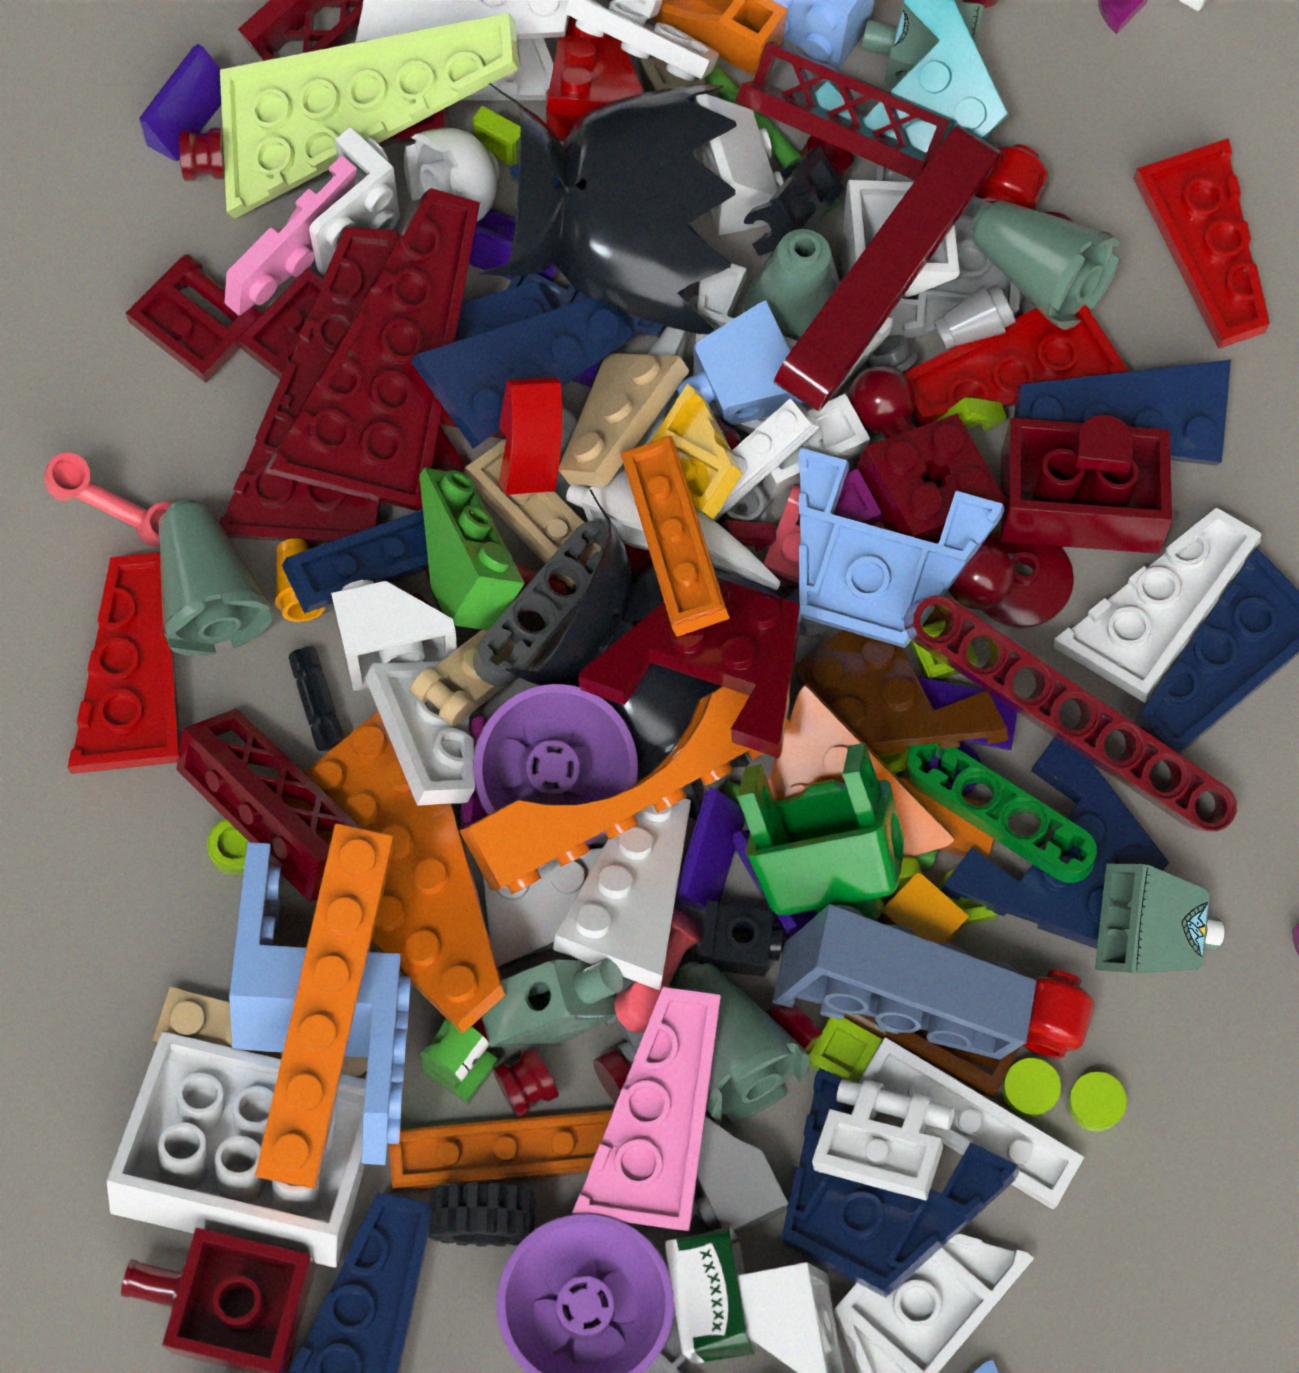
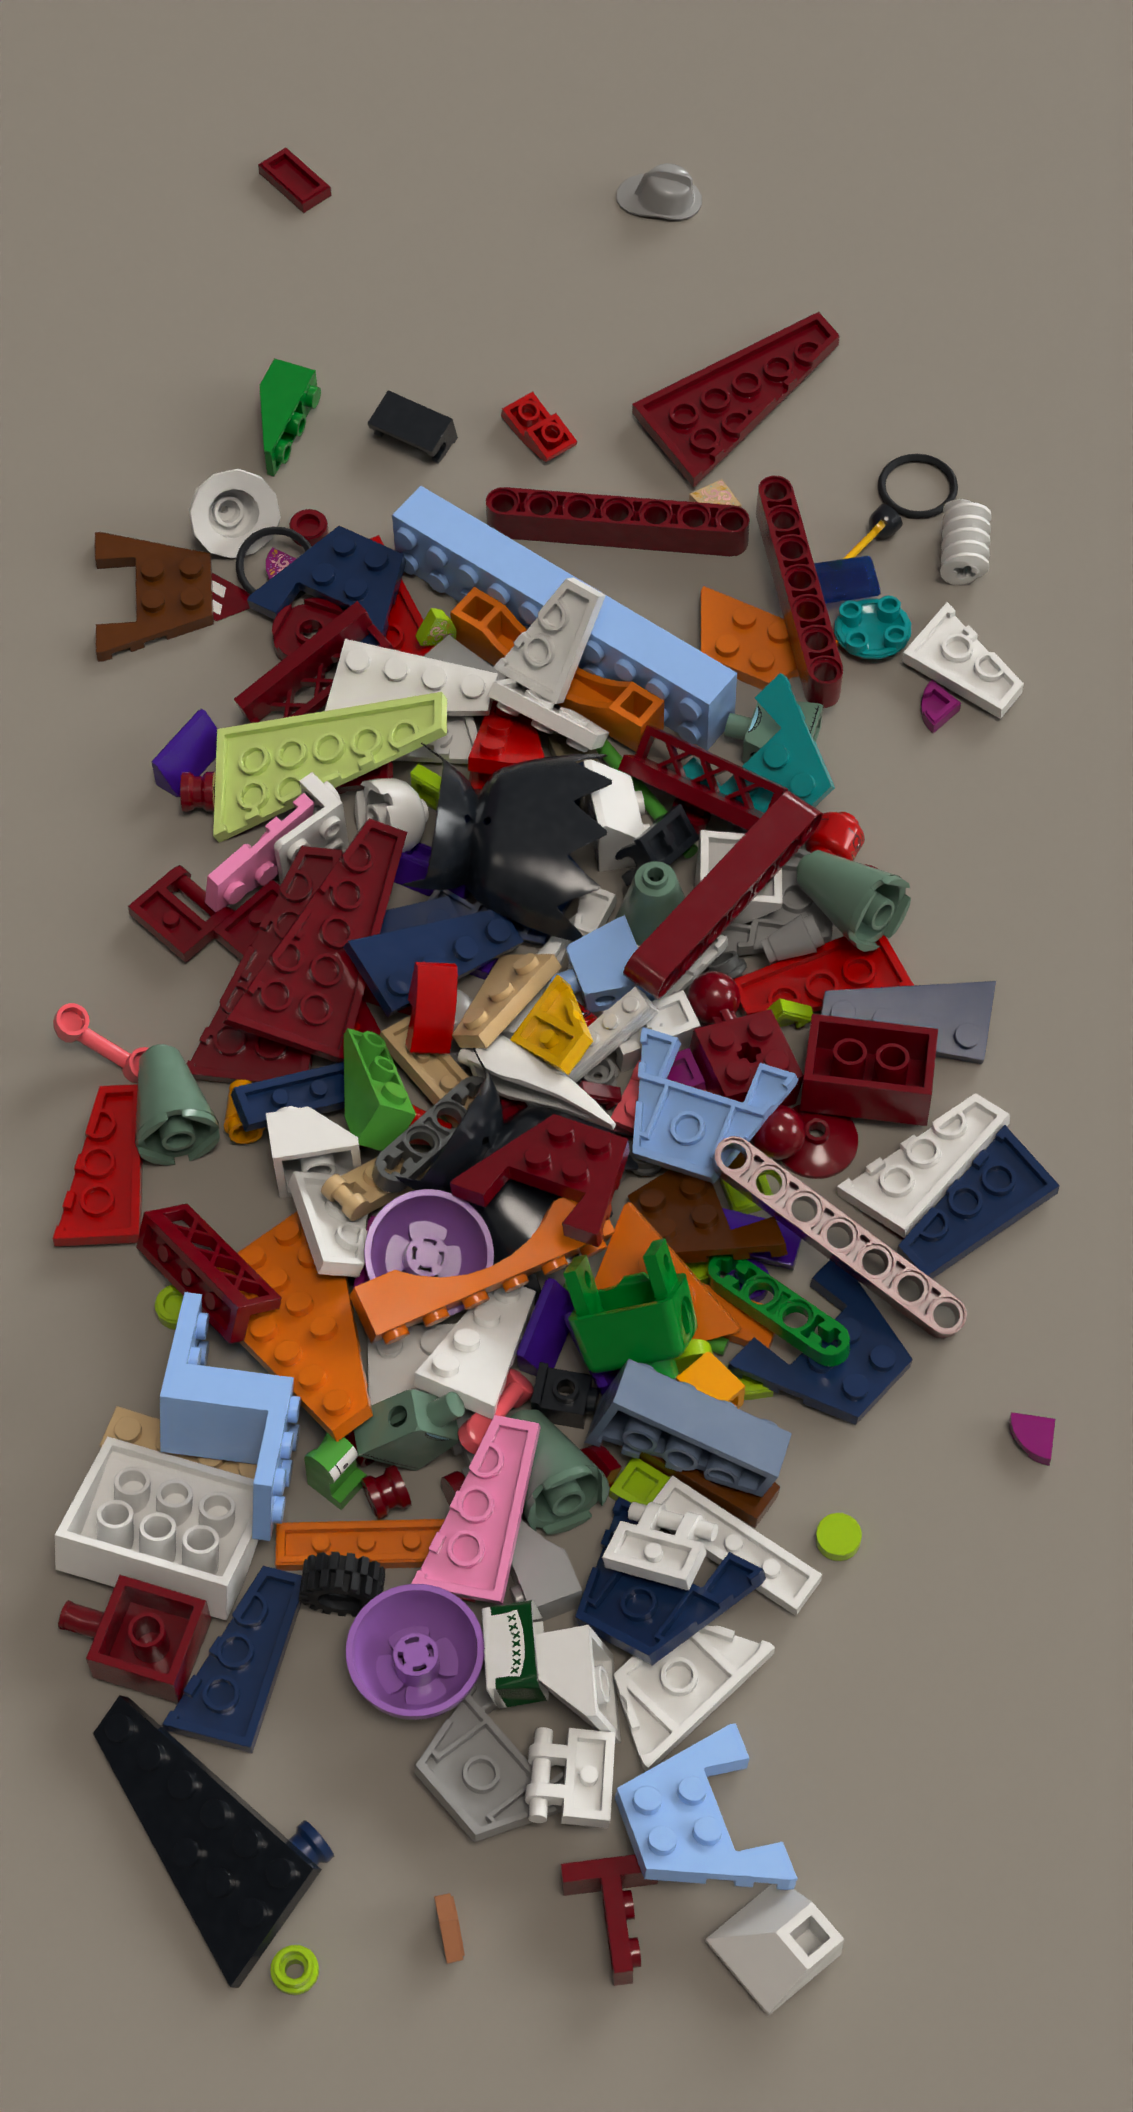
camera: 10 degrees right, 10 degrees down
orange arch [255,823,394,1190] -> none
black axle [288,646,344,752] -> none
orange tile [621,435,730,637] -> none
lime tile [1002,1058,1061,1118] -> none
red head [1022,969,1095,1058] -> none
dark red tile [1075,415,1133,473] -> none
sand green torso [1095,864,1225,973] -> none
red wing [1133,138,1270,349] -> none

